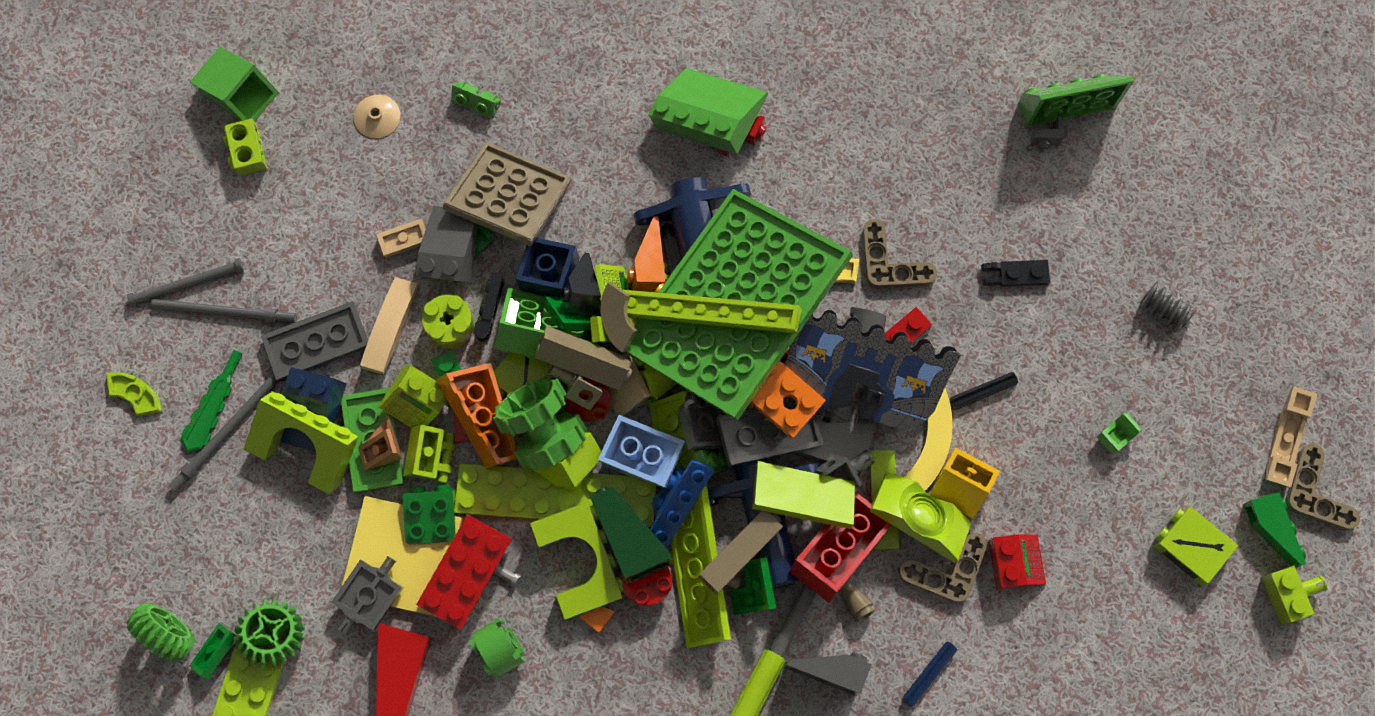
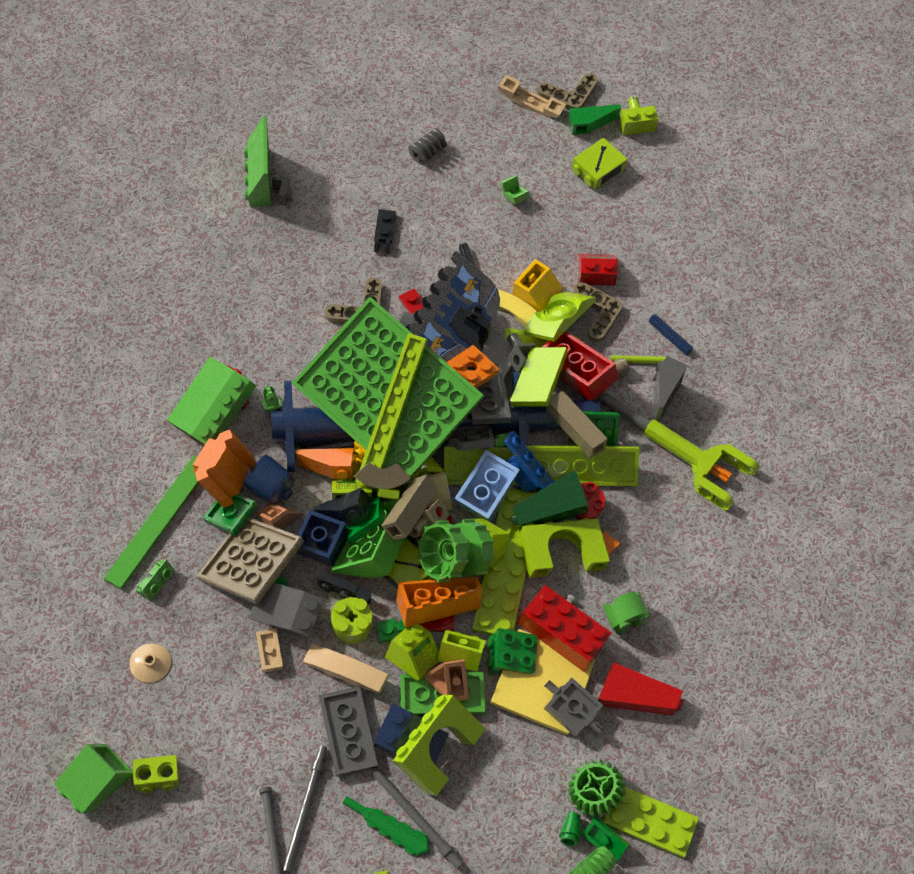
camera: 85 degrees left, 15 degrees down
none -> bright green tile [104,455,199,590]
none -> orange slope [193,430,257,508]
none -> green plate [203,494,258,535]
none -> dark blue cylinder [243,454,294,504]
none -> nougat slope [256,504,304,530]
none -> bright green hinge [261,386,283,412]
none -> green cone [559,812,580,846]
none -> lime bar [610,355,666,364]

